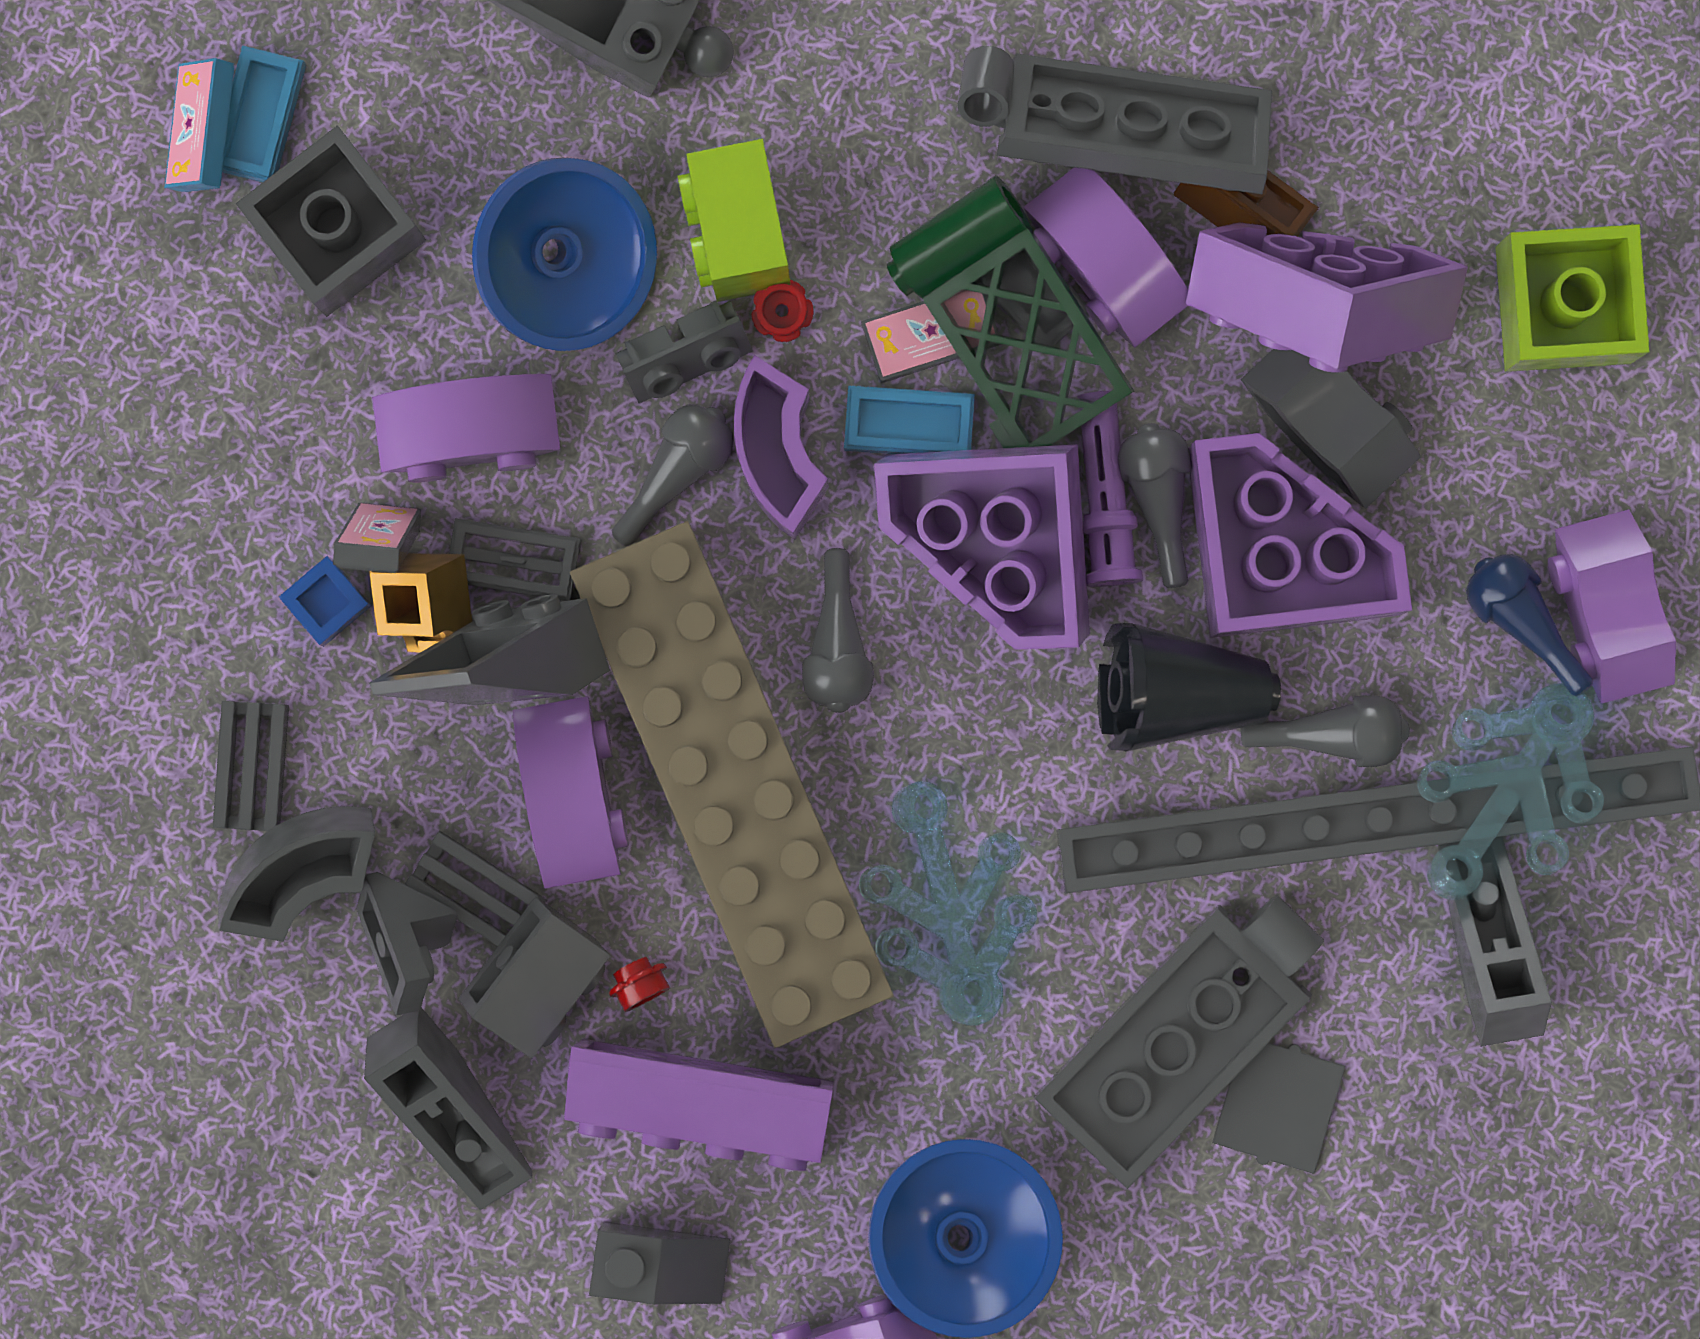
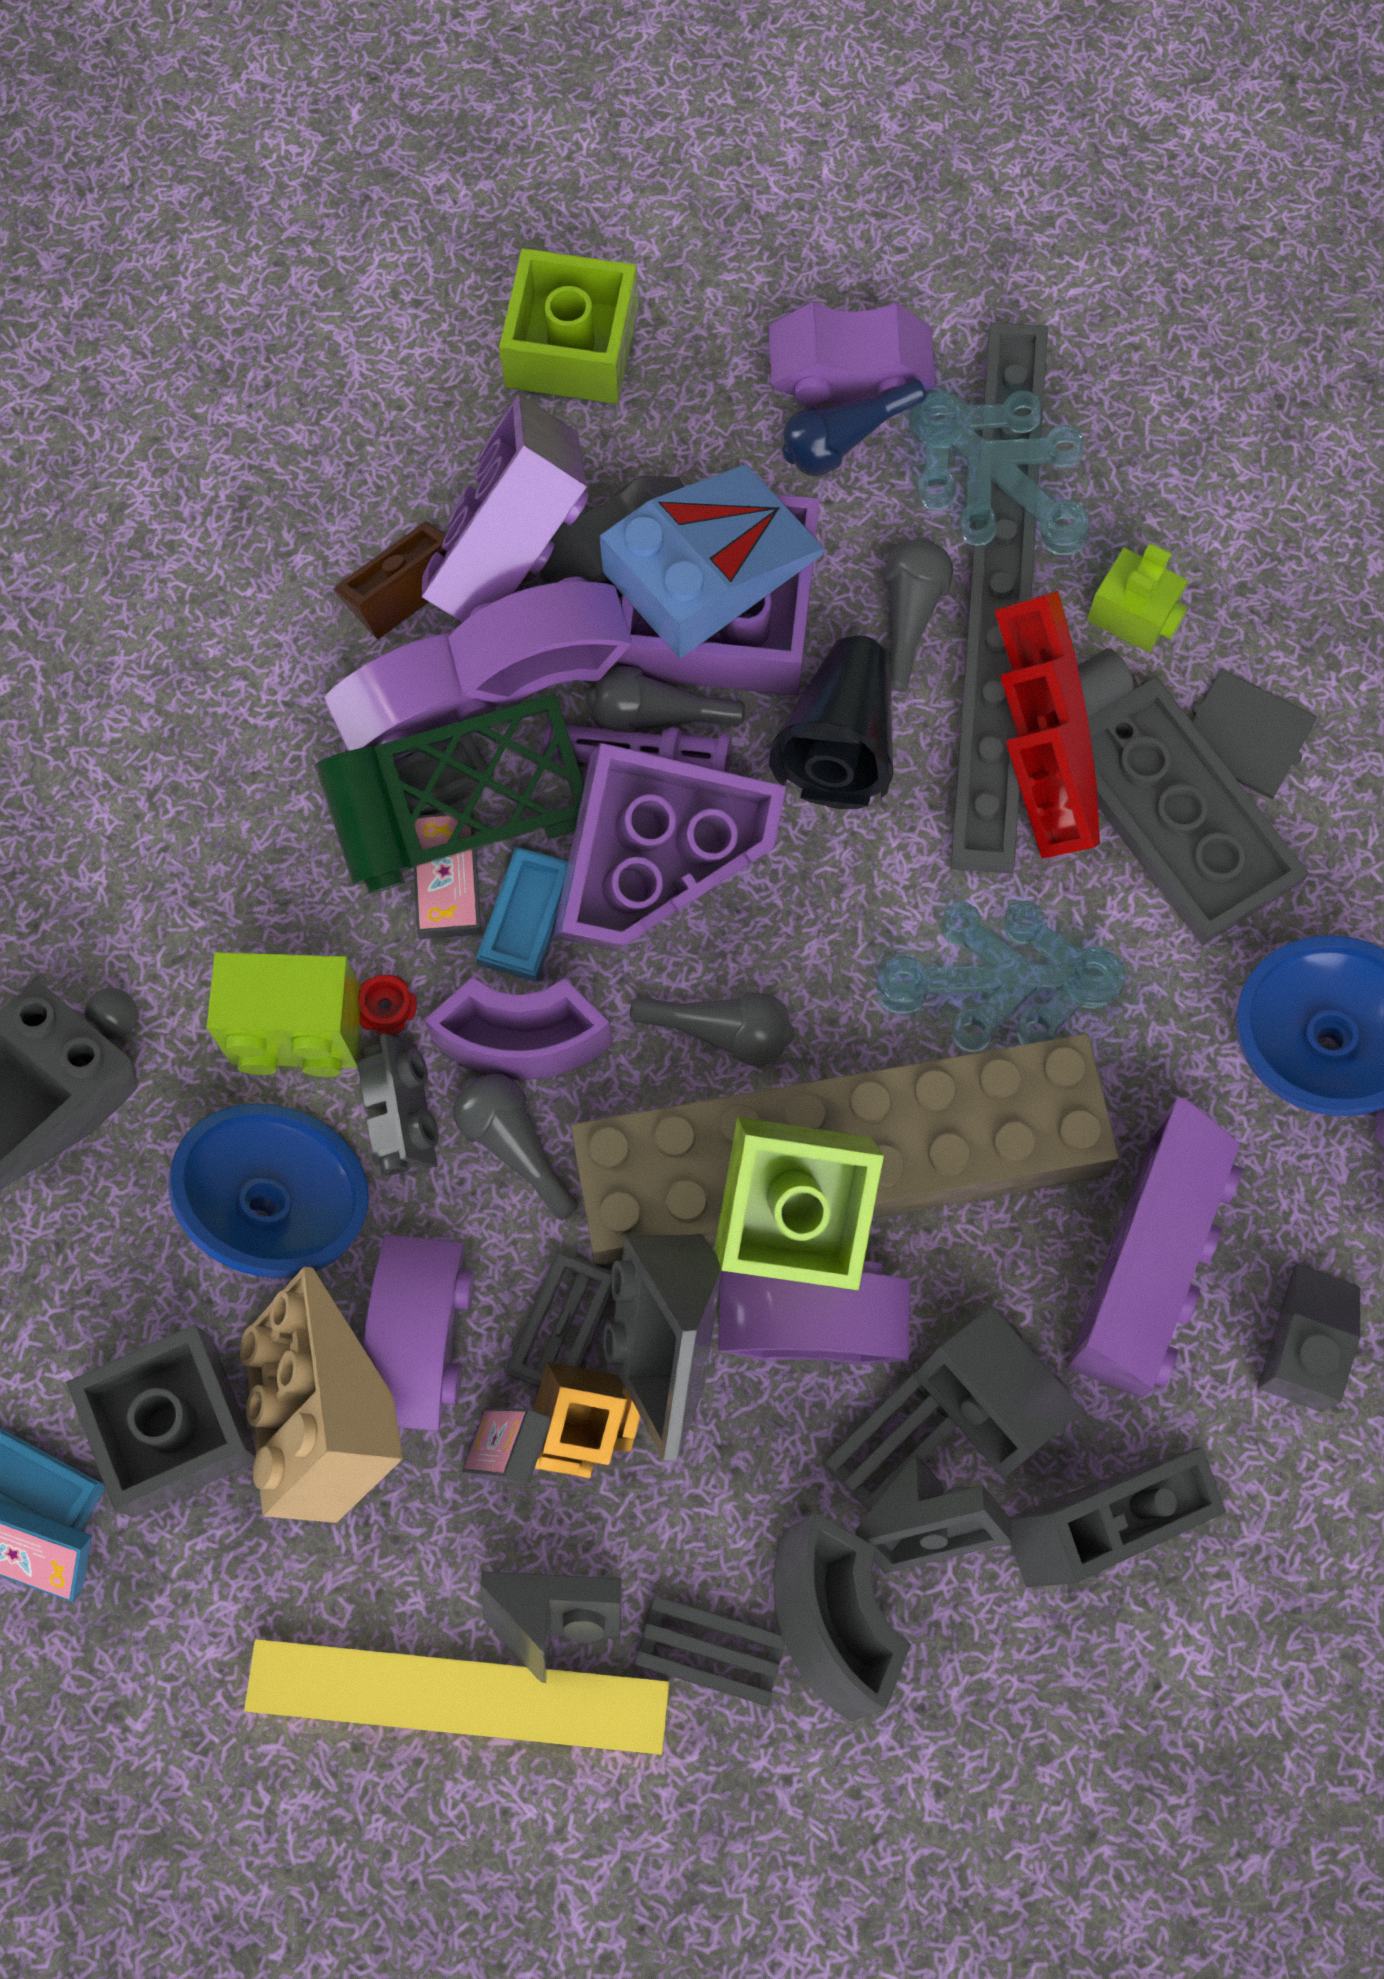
camera: 80 degrees left, 15 degrees down
blue plate [279,556,372,647] -> none
red plate [609,957,670,1012] -> none
dark grey hinge [957,46,1272,194] -> none
dark grey slope [1438,837,1552,1047] -> none
none -> tan slope [240,1266,403,1523]
none -> light yellow tile [244,1639,670,1755]
none -> medium lavender brick [448,577,632,706]
none -> dark grey slope [480,1571,622,1683]
none -> medium blue slope [600,464,824,659]
none -> lime brick [714,1117,884,1291]
none -> red slope [994,590,1100,859]
none -> lime brick [1087,543,1189,653]

